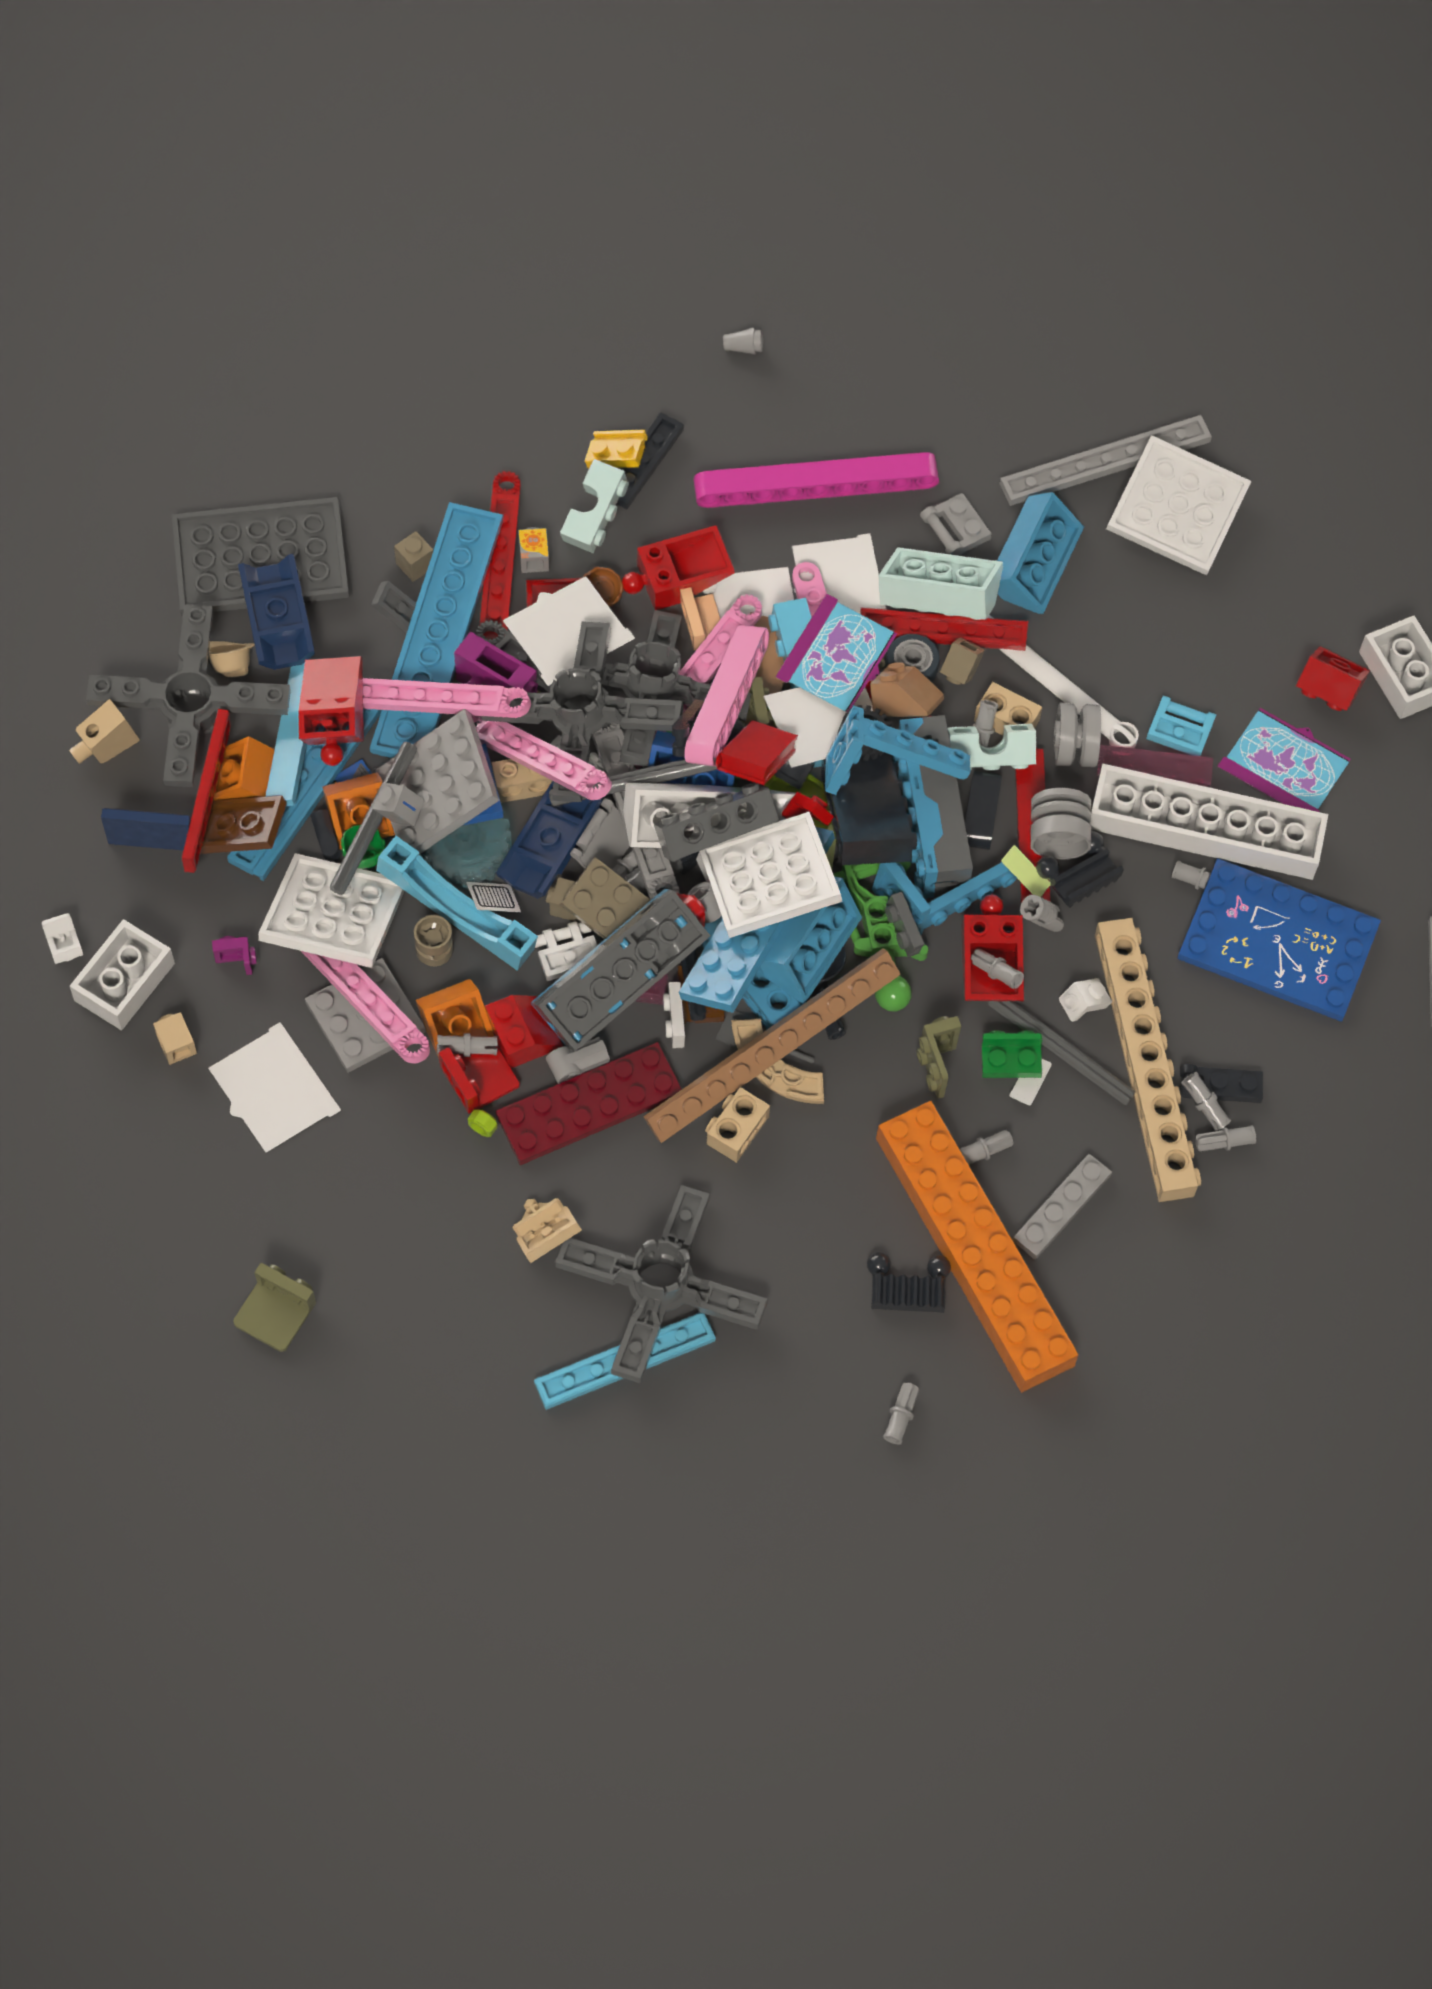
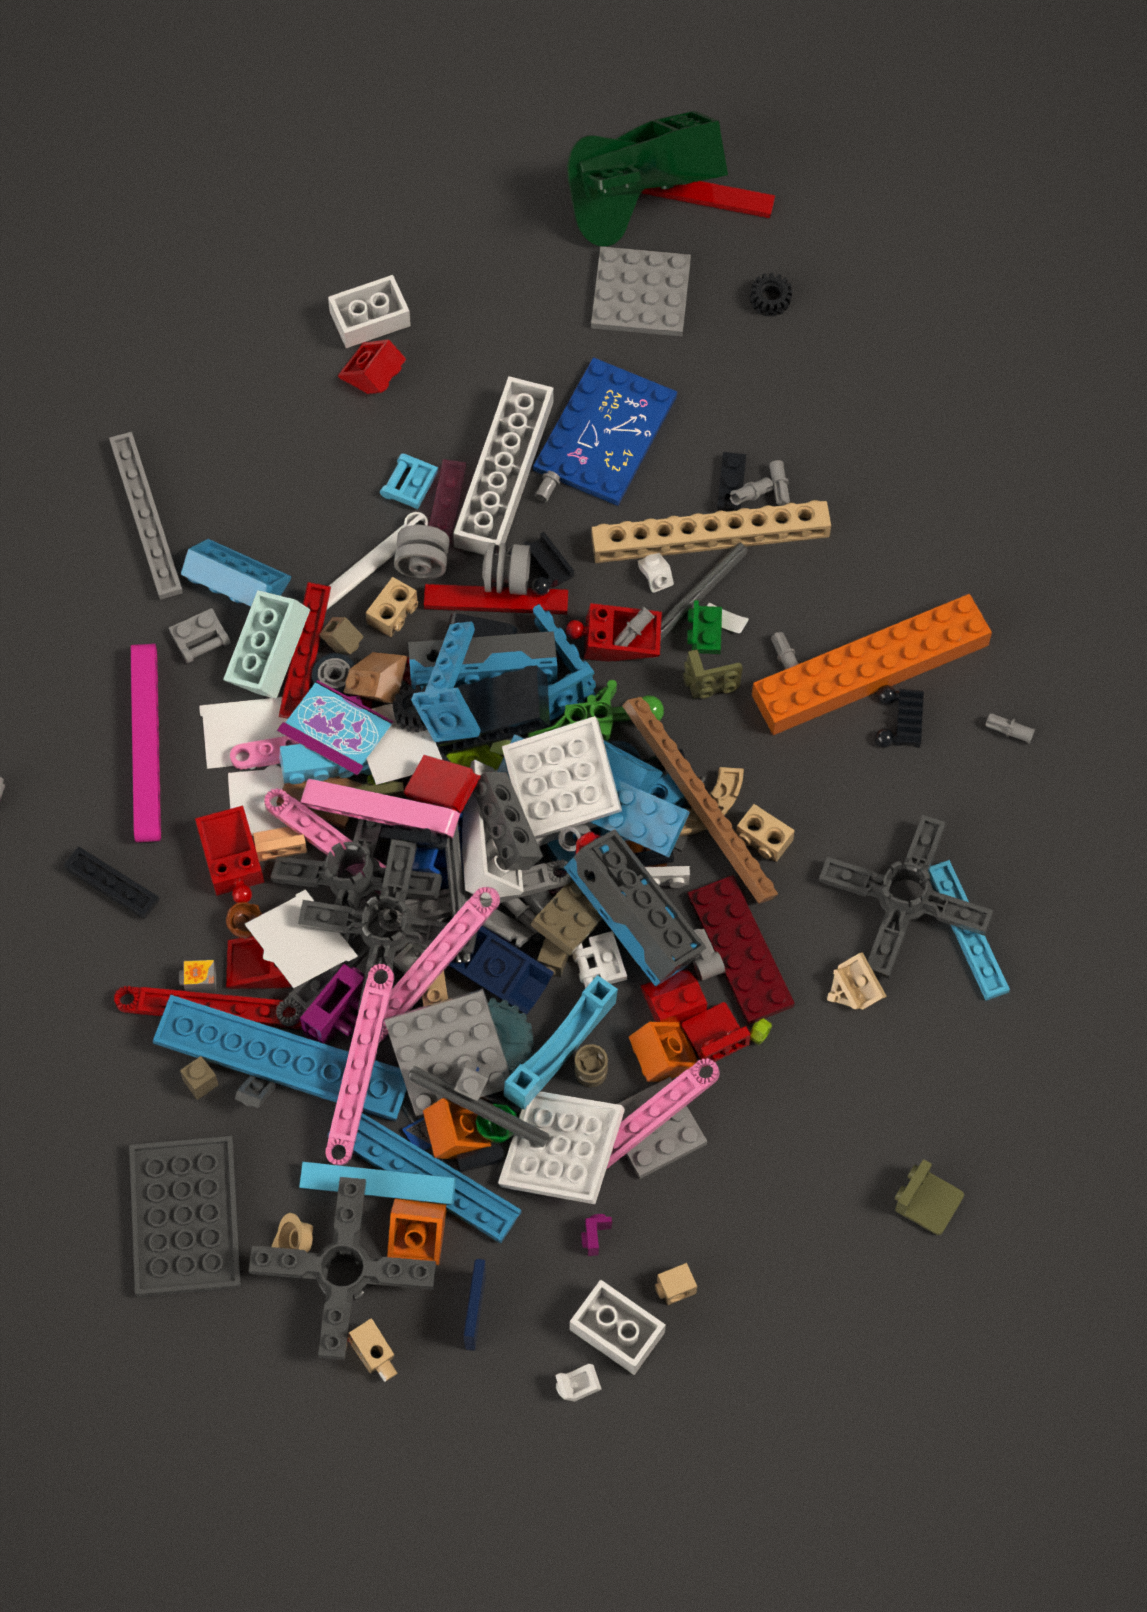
camera: 85 degrees left, 0 degrees up
red tile [182,709,231,873] -> none
reddish brown plate [200,795,287,854] -> none
white sticker [208,1022,341,1152] -> none
dark blue piece [238,554,315,670] -> none
slope [298,656,364,766] -> none
light grey pin [437,1033,497,1057] -> none
white sticker [466,882,521,912] -> none
light aqua arch [560,459,629,553] -> none
yellow plate [585,430,648,469] -> none
red bracket [782,791,834,826] -> none
dark grey plate [885,892,924,957] -> none
light aqua arch [947,724,1036,770] -> none
light grey axle [973,700,999,747] -> none
yellowish green sticker [1001,845,1051,897] -> none
light grey plate [1012,1154,1112,1260] -> none
light grey hinge [1020,895,1064,932] -> none
white plate [1106,435,1251,576] -> none
sticker [1217,708,1351,812] -> none

